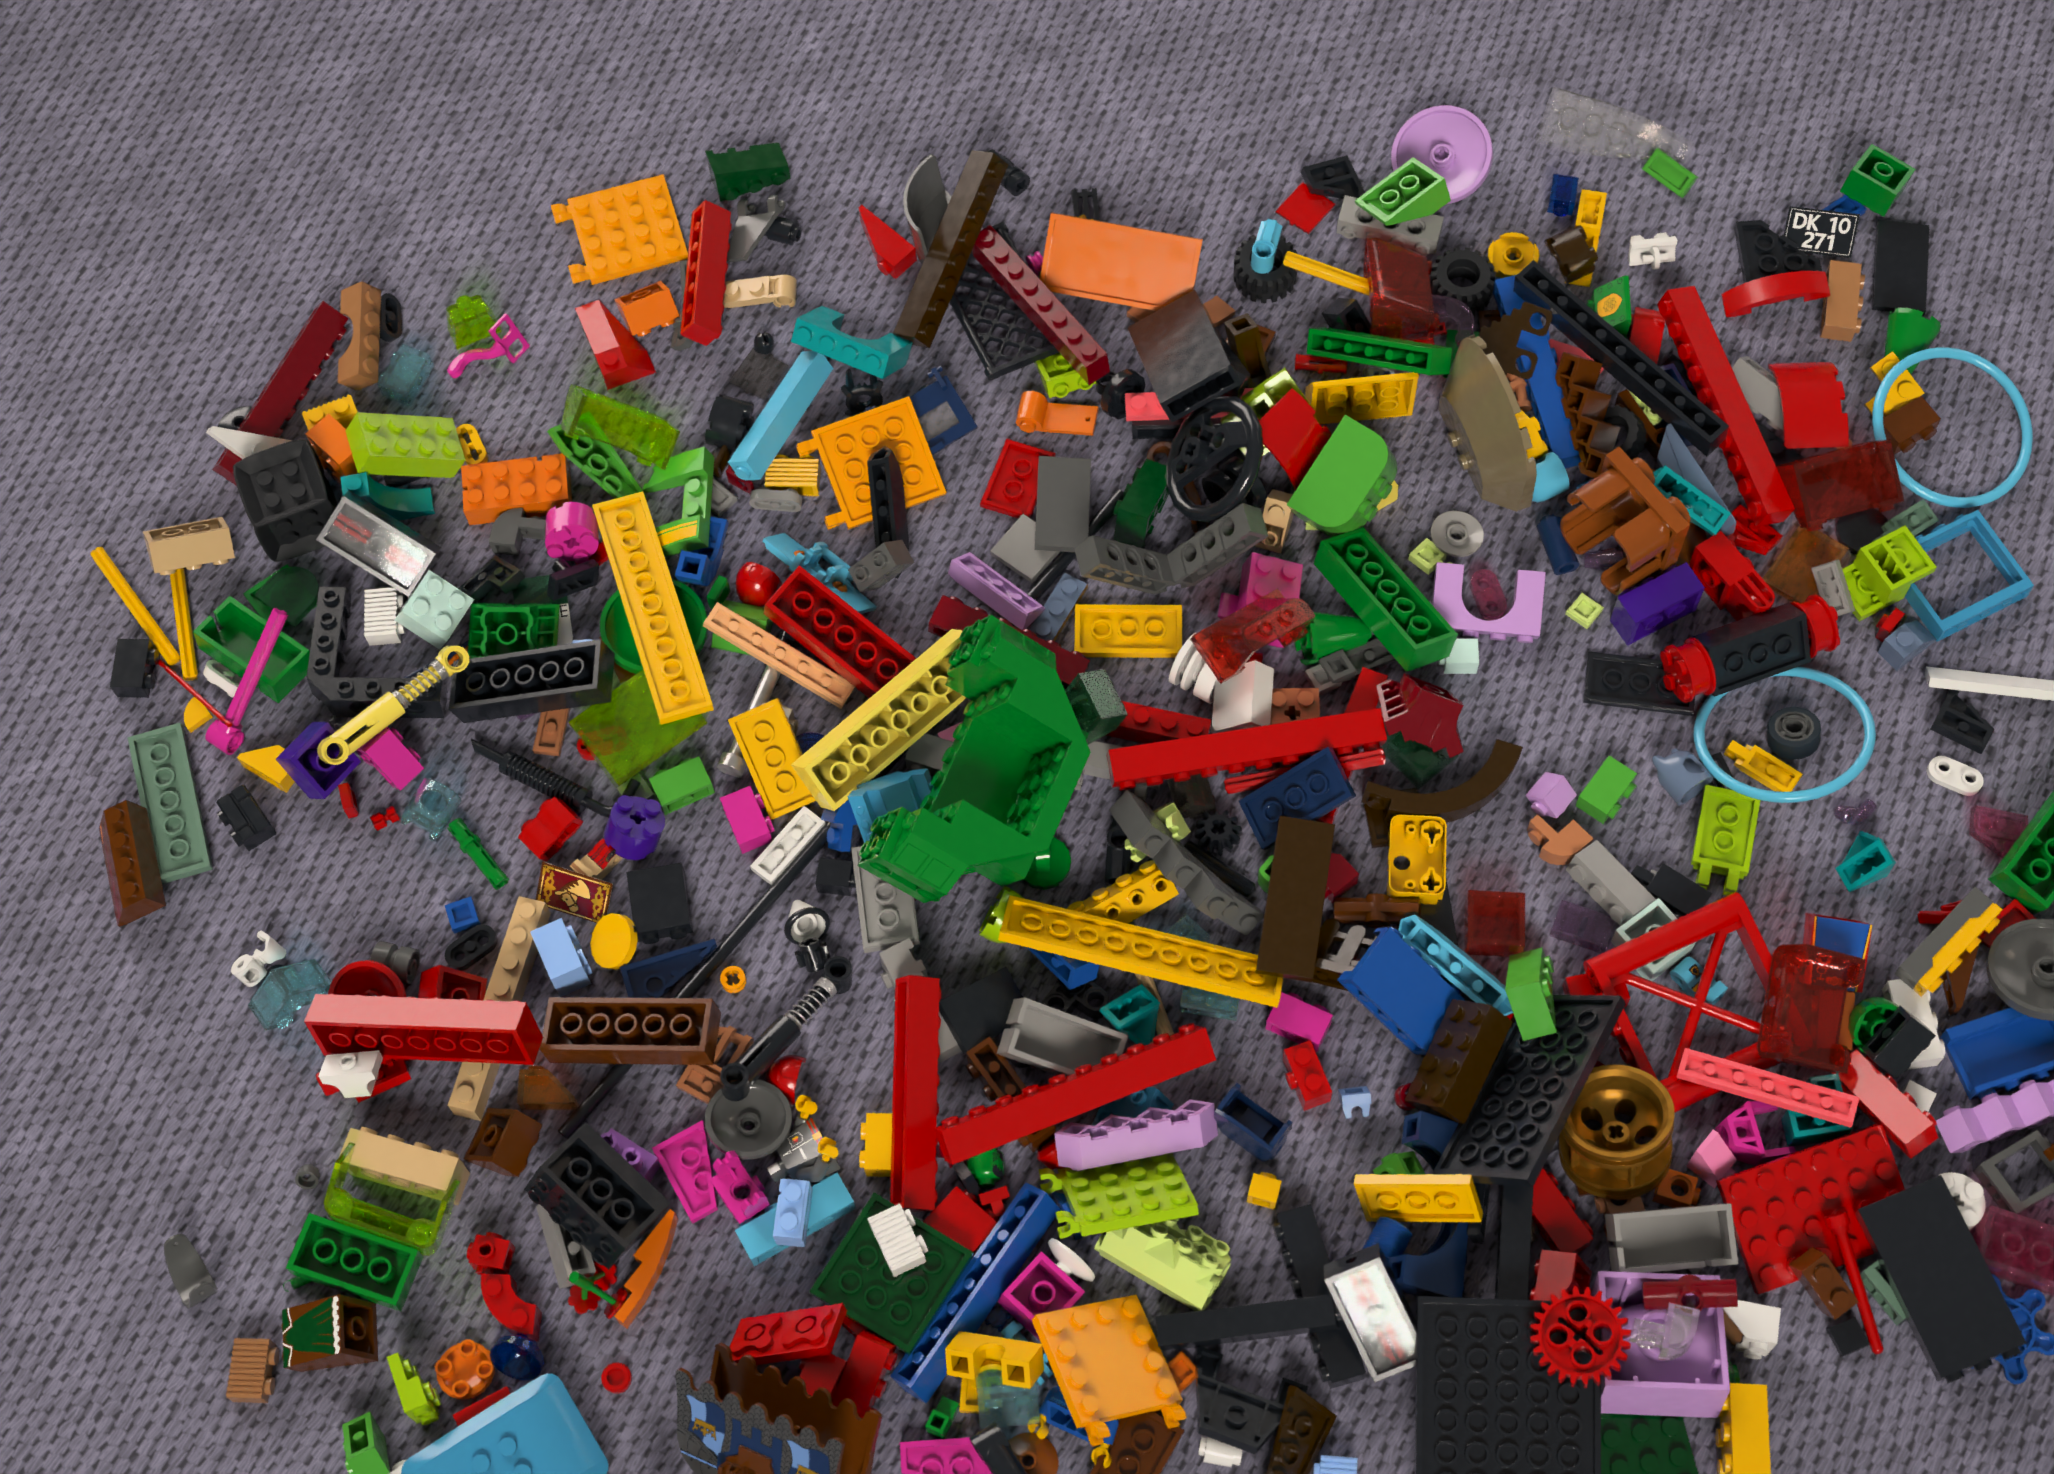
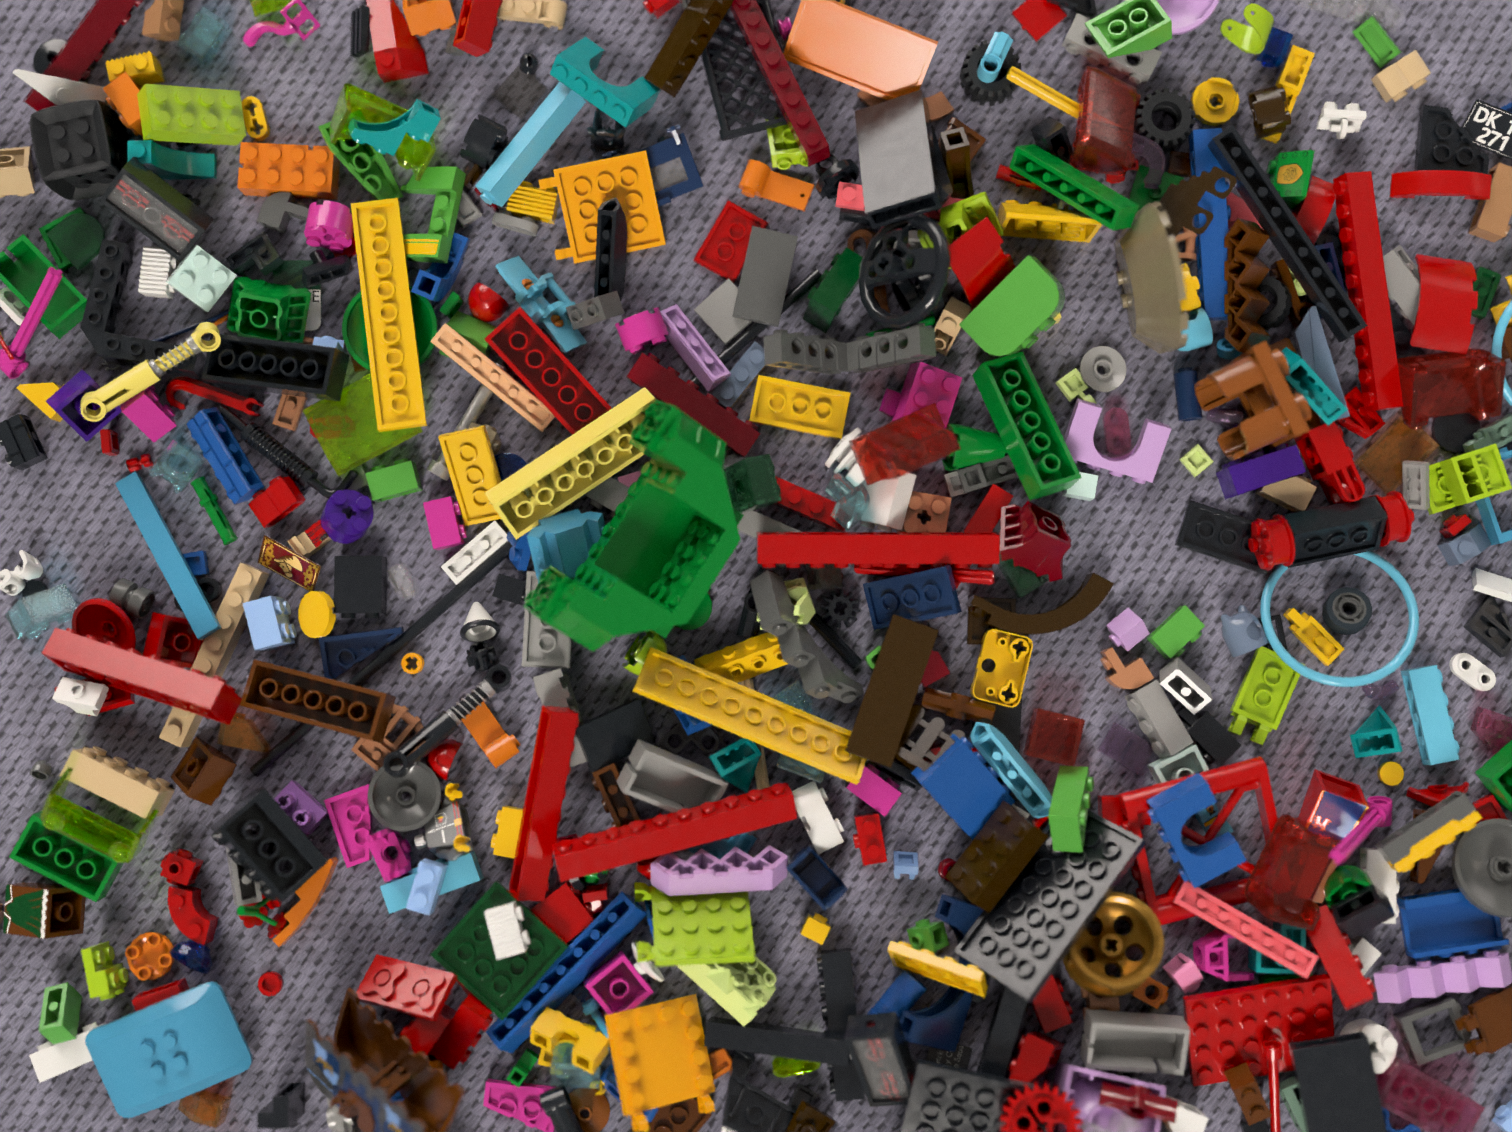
camera: 10 degrees right, 20 degrees up
none -> dark azure tile [115,471,222,640]
none -> red piece [165,376,264,417]
none -> blue brick [186,407,265,504]
none -> teal arch [348,99,441,156]
none -> black tile [350,5,370,58]
none -> clear brick [387,563,419,600]
none -> orange door [461,701,521,769]
none -> dark pink brick [615,307,669,355]
none -> clear neon green plate [772,1056,821,1077]
none -> white brick [792,781,844,854]
none -> clear light blue brick [825,472,870,531]
none -> black tile [876,761,923,791]
none -> blue arch [1146,773,1247,888]
none -> light grey brick [1159,656,1212,715]
none -> lime piece [1220,3,1274,54]
none -> tan slope [1256,476,1317,512]
none -> dark pink piece [1330,796,1392,864]
none -> tan brick [1371,50,1431,103]
none -> yellow tile [1377,761,1404,786]
none -> medium azure brick [1401,665,1460,765]
none -> dark green plate [1471,266,1502,320]

